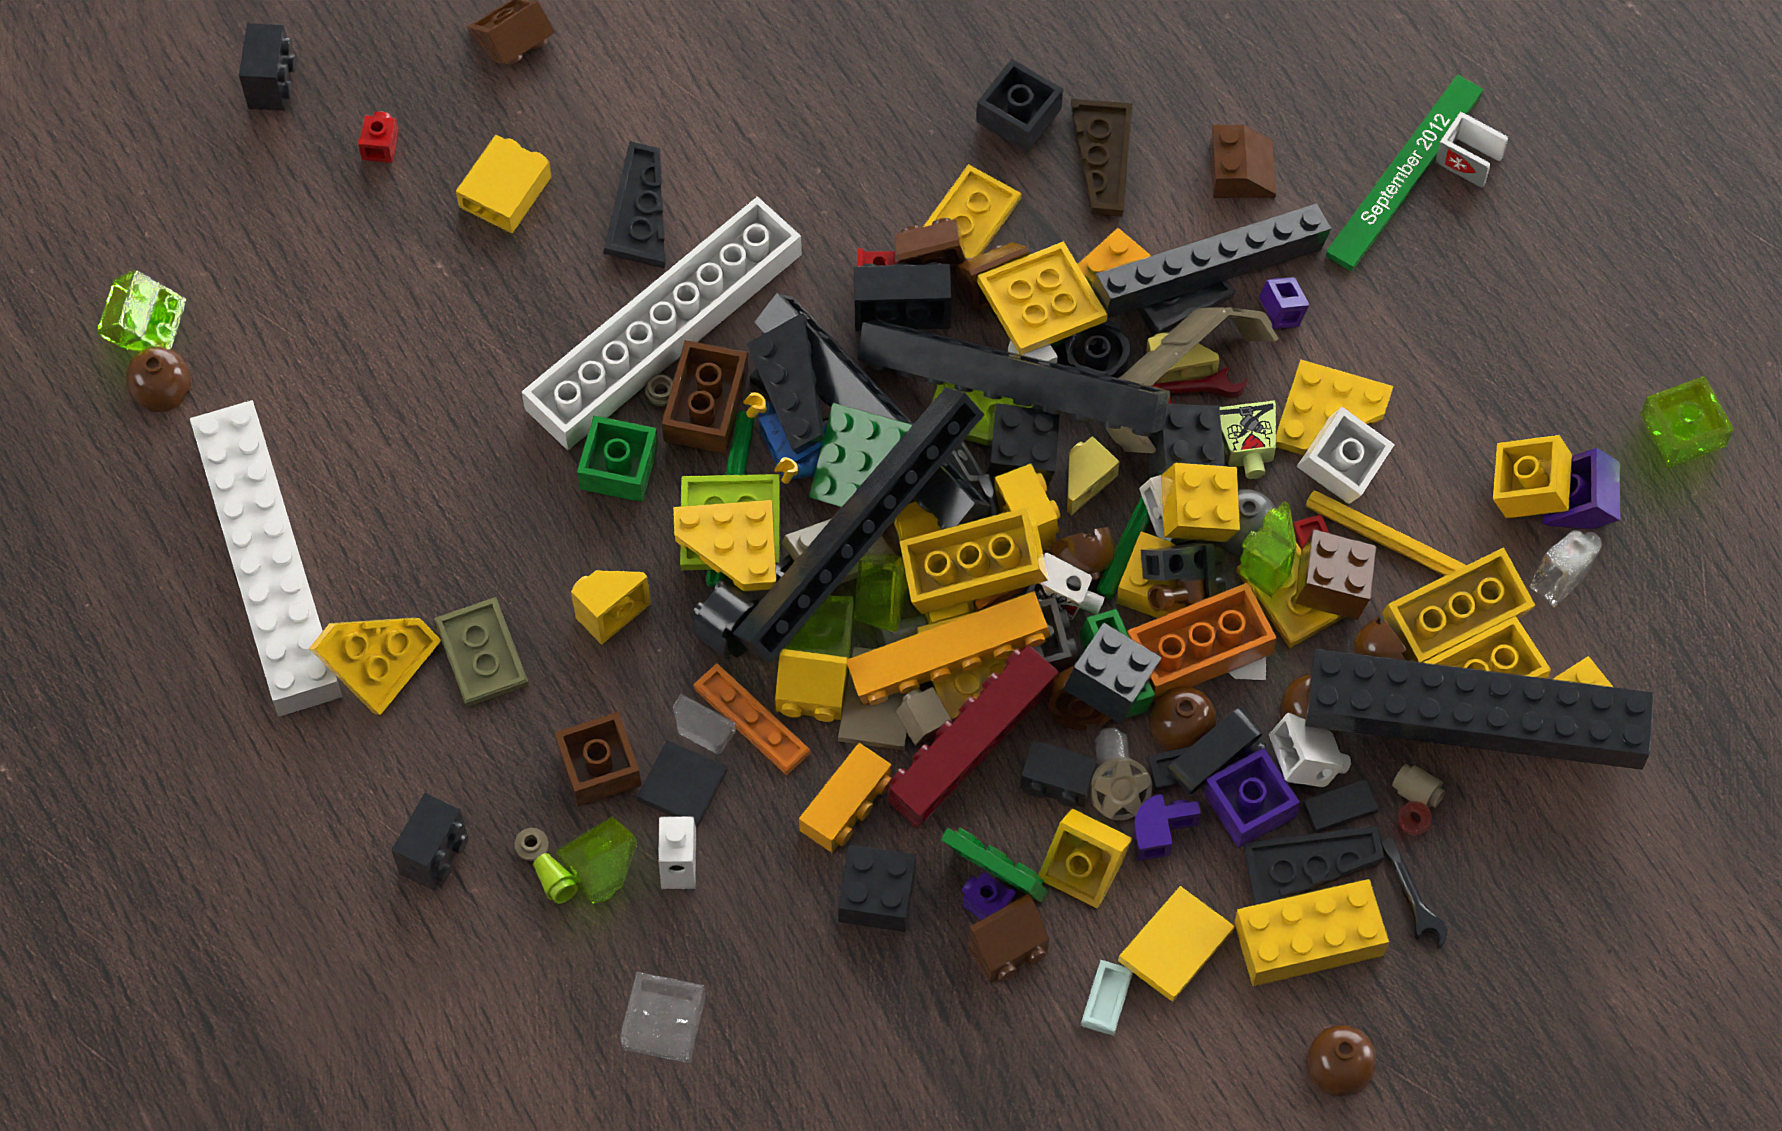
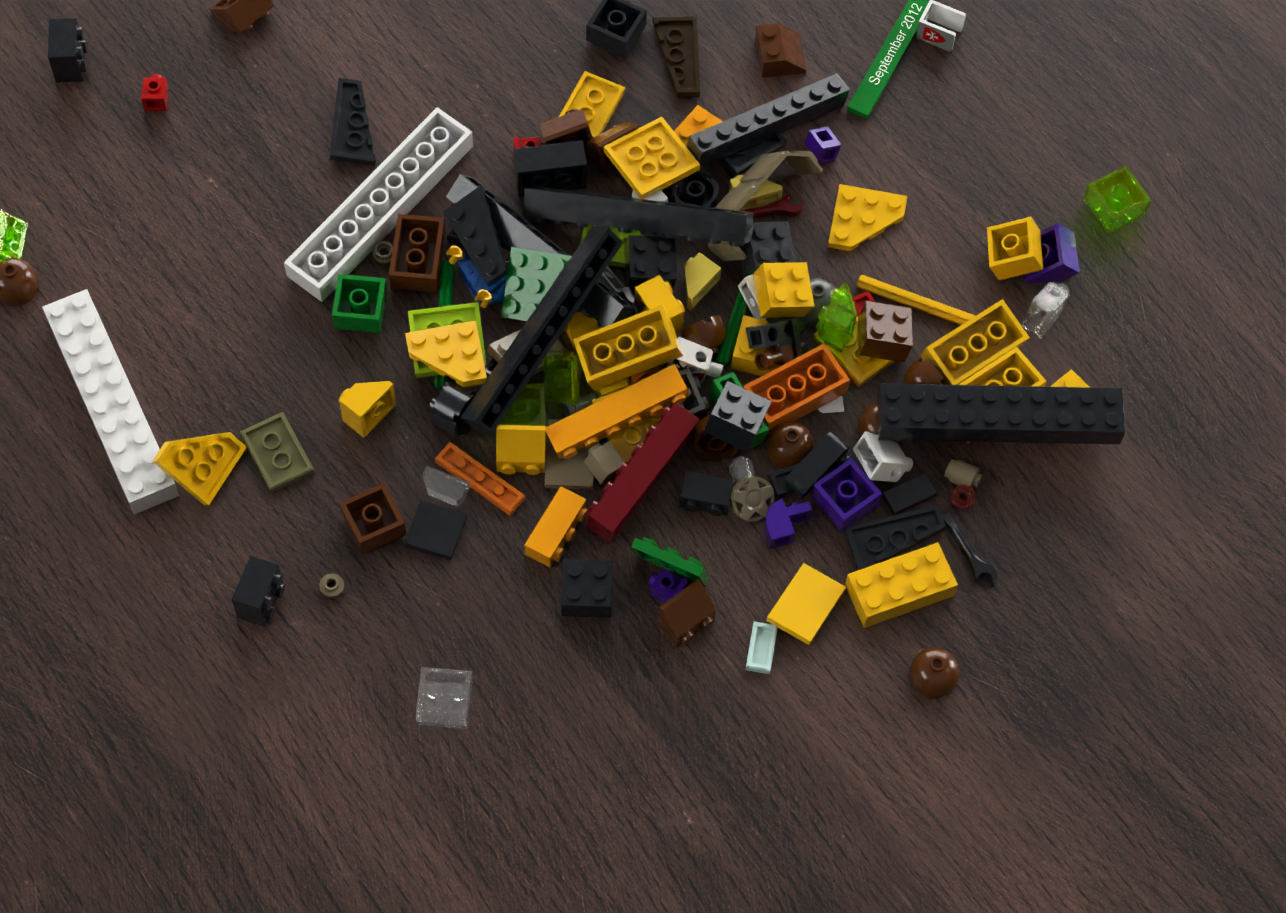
camera: 10 degrees left, 0 degrees up
yellow brick [456,135,551,233] -> none
lime cone [533,853,578,904] -> none
clear neon green slope [555,816,638,904] -> none
white torso [659,817,696,889] -> none
yellow slope [1039,809,1133,909] -> none
yellowish green torso [1220,400,1276,479] -> none
white brick [1297,407,1395,504] -> none

